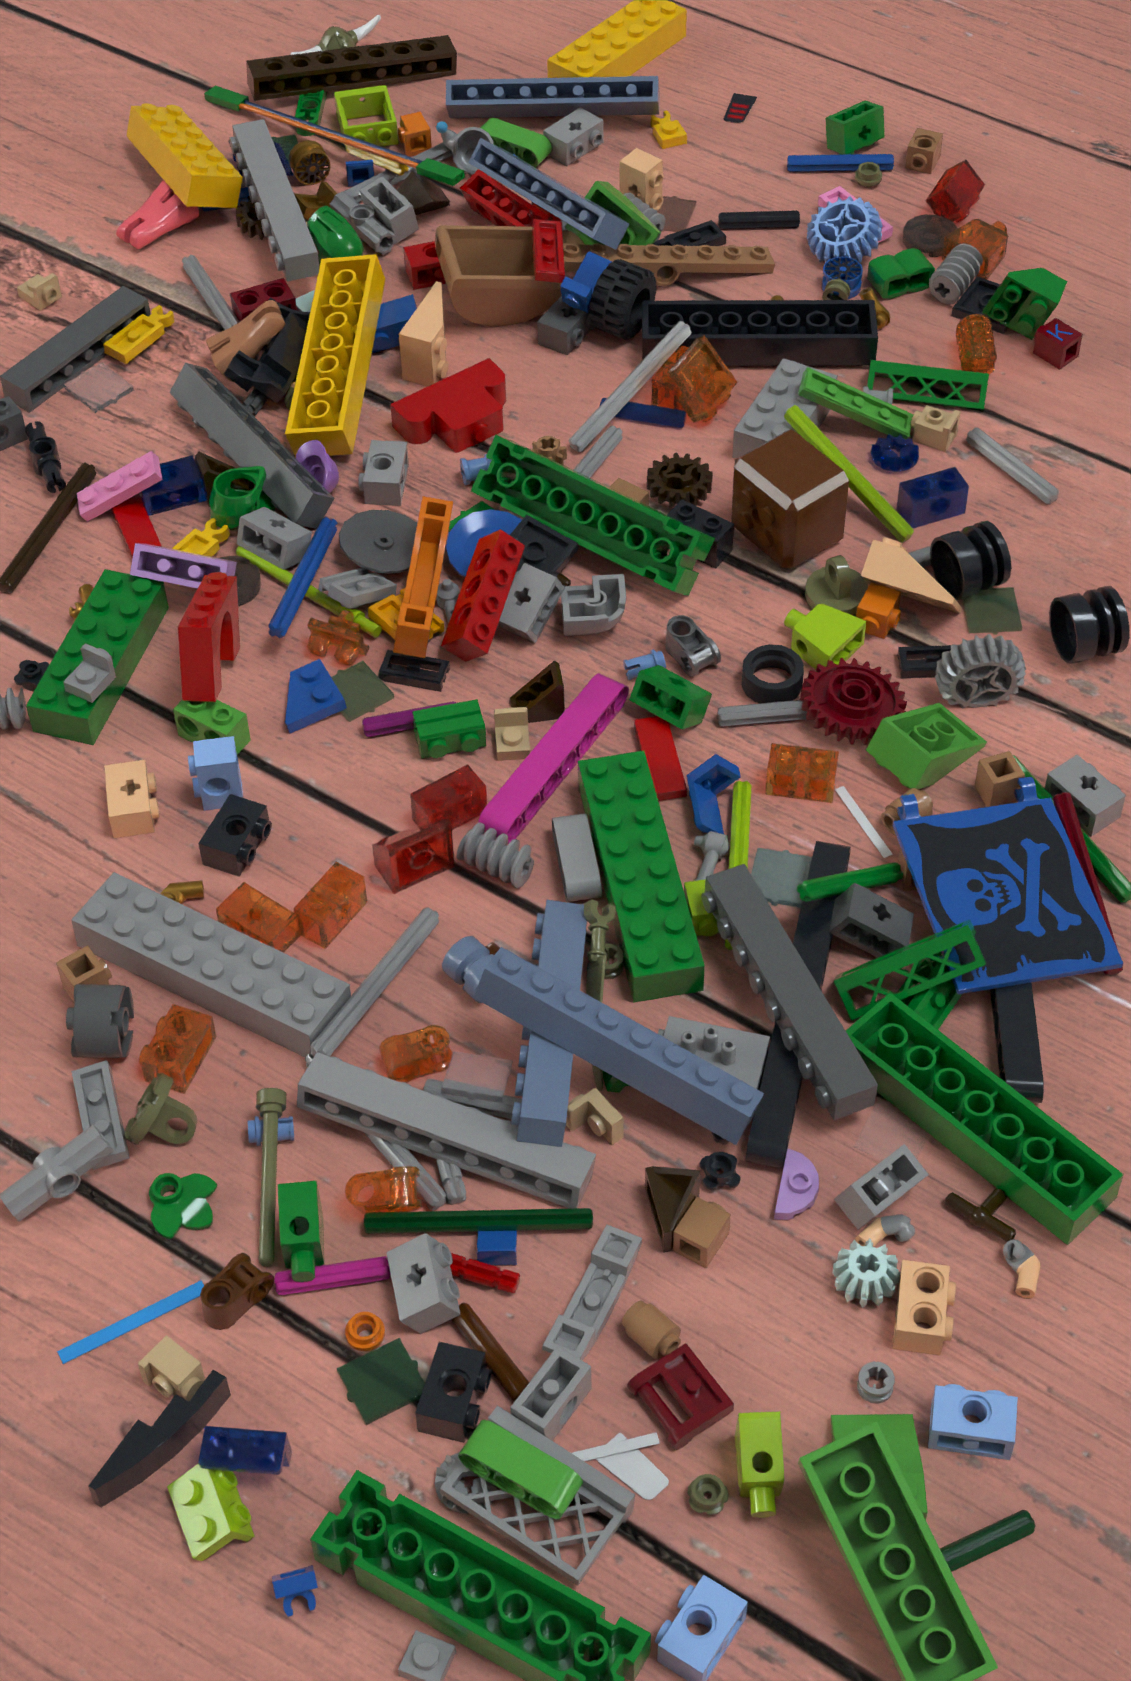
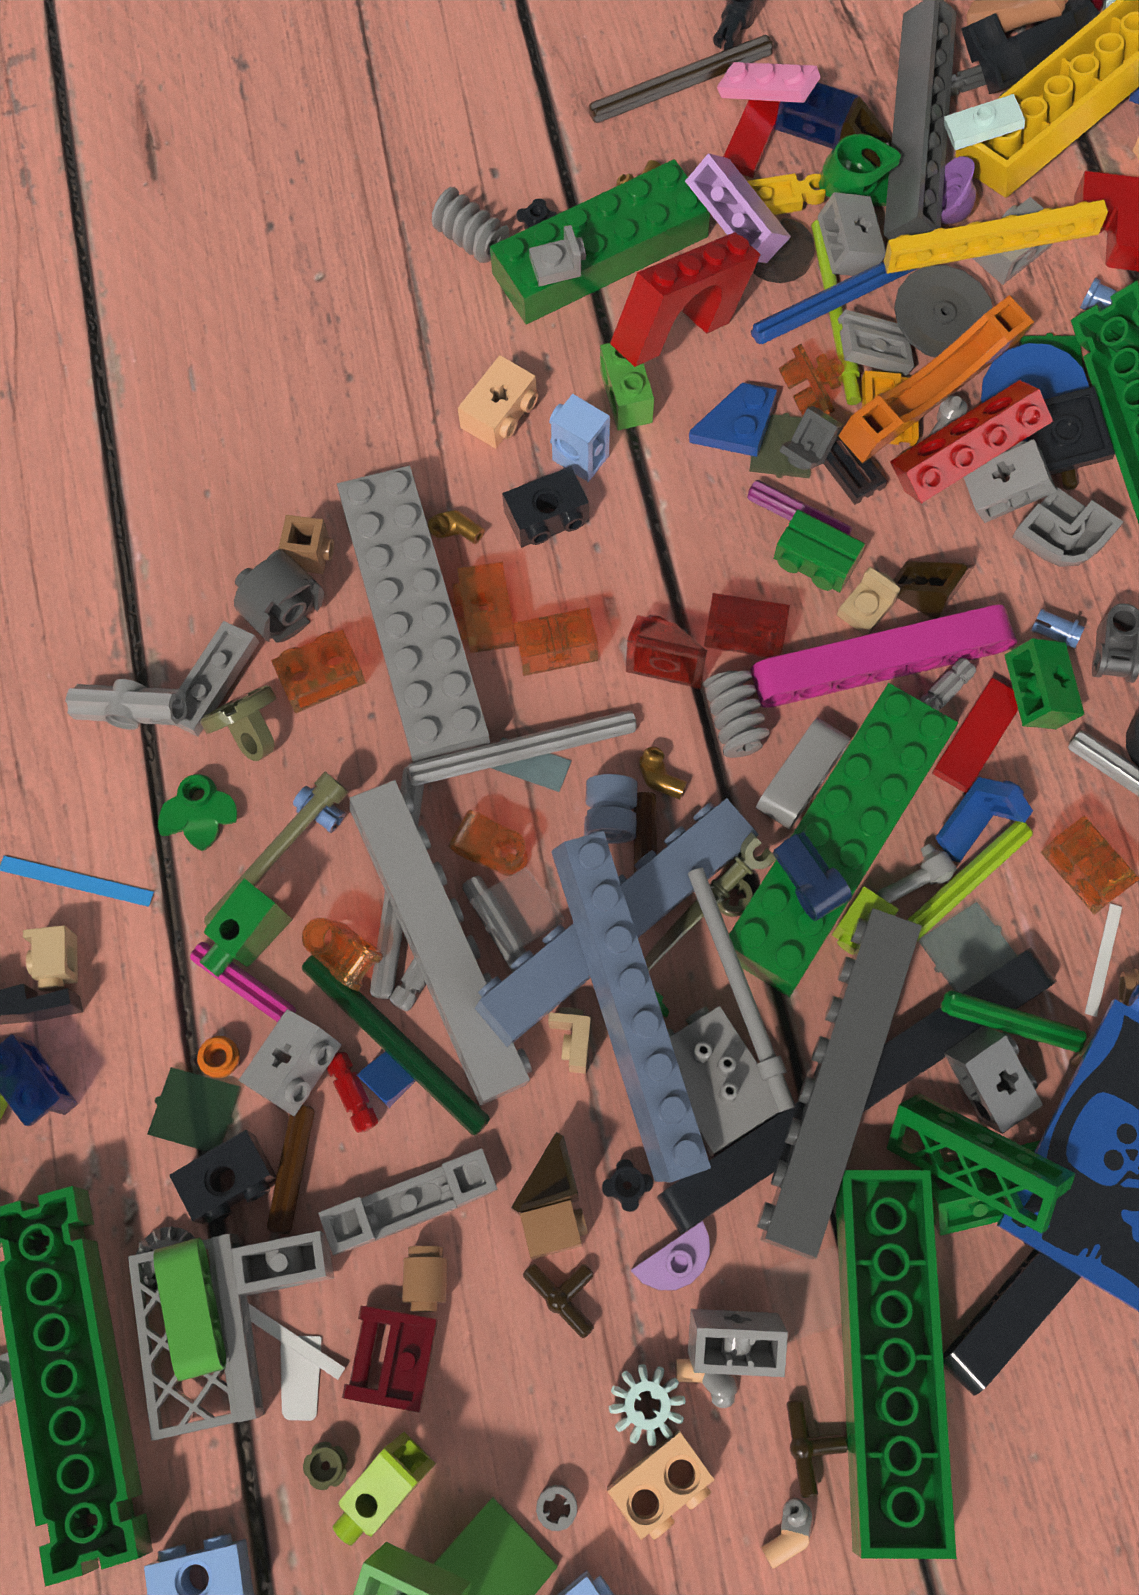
camera: 45 degrees right, 20 degrees up
reddish brown piece [200,1253,274,1330] -> none
none -> clear light blue sticker [491,737,571,792]
none -> dark brown piece [523,1264,594,1338]
none -> pearl gold arm [639,747,687,800]
none -> light grey bar [688,868,796,1113]
none -> dark blue piece [773,832,852,921]
none -> dark grey bracket [779,406,843,470]
none -> yellow plate [884,200,1108,274]
none -> light grey axle [920,658,976,711]
none -> light aqua plate [944,94,1025,151]

